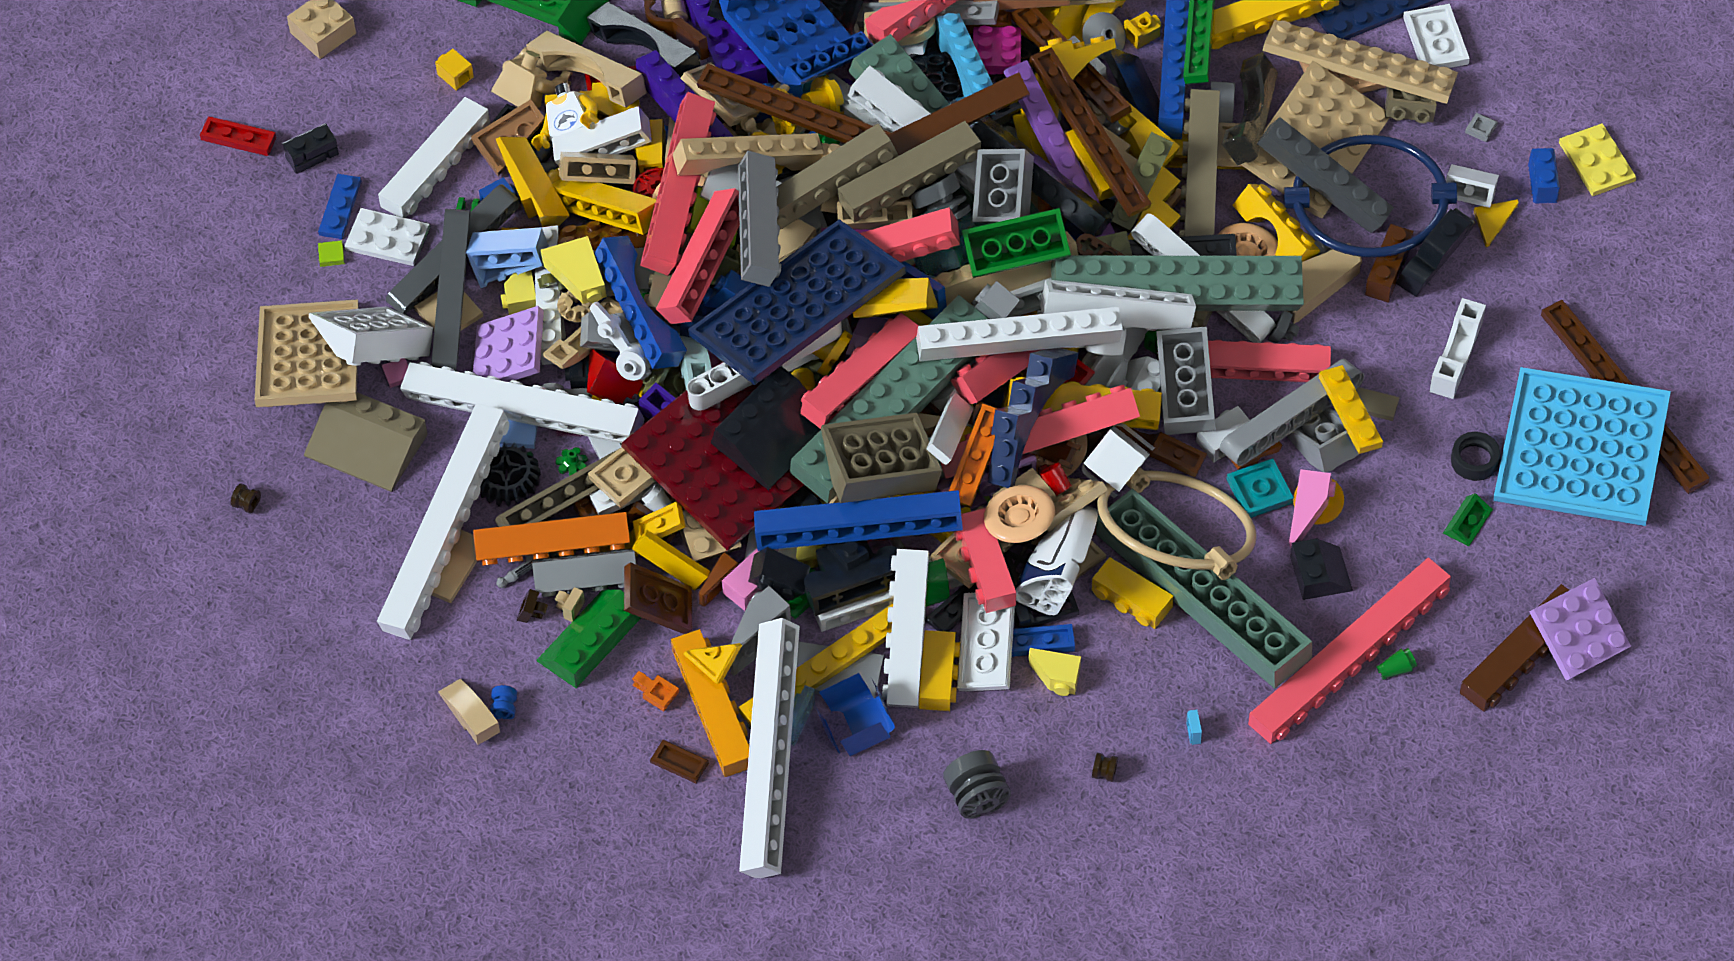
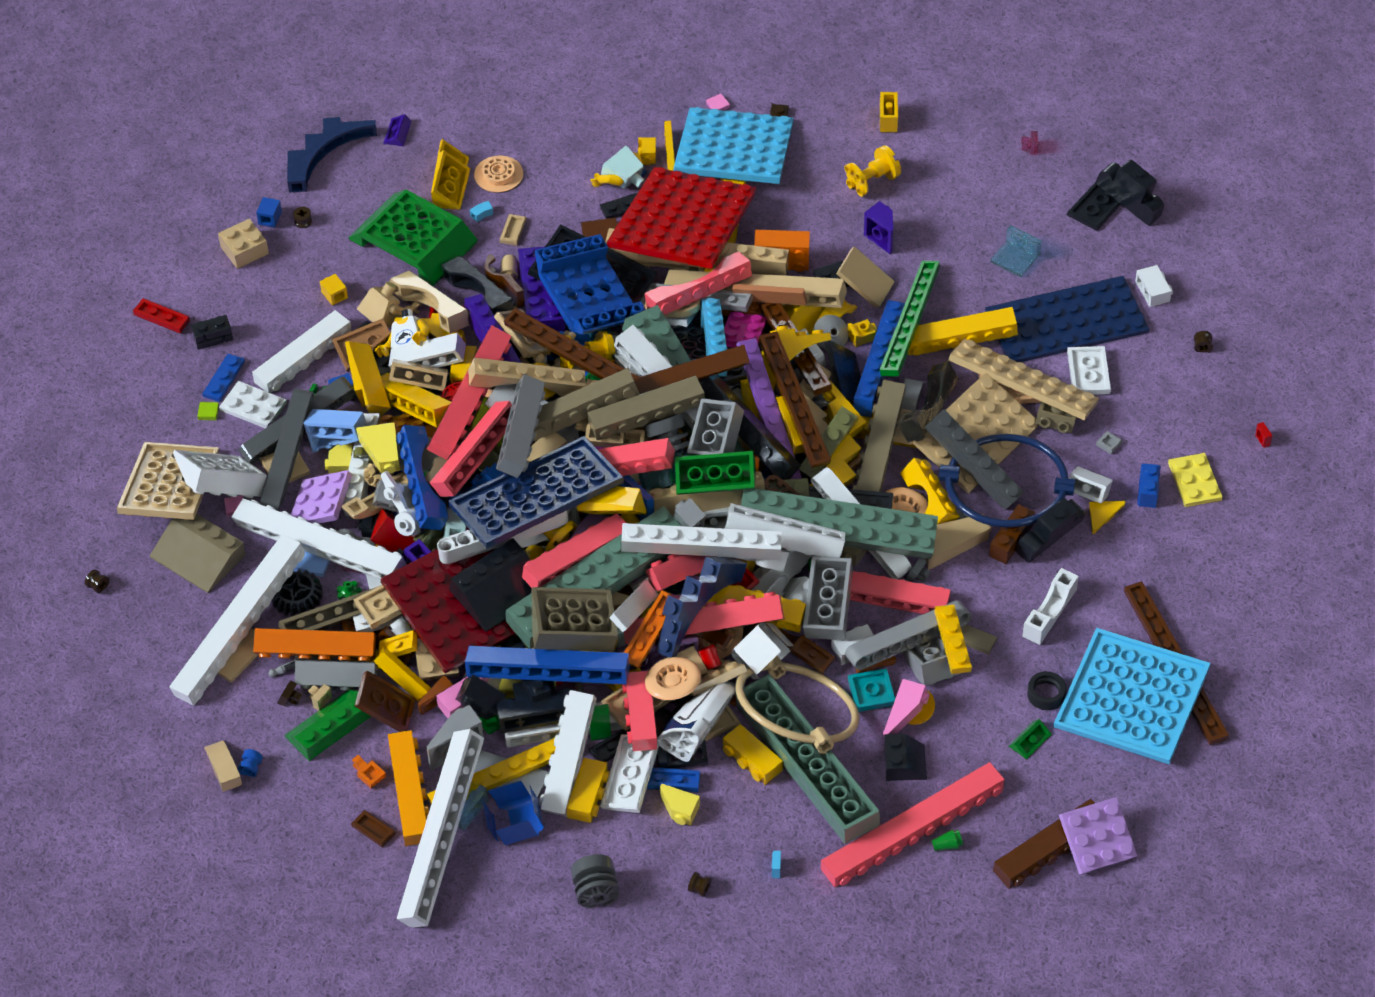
camera: 10 degrees right, 5 degrees down
yellow tile [683,643,742,684] -> none
none -> red tile [1255,422,1272,448]

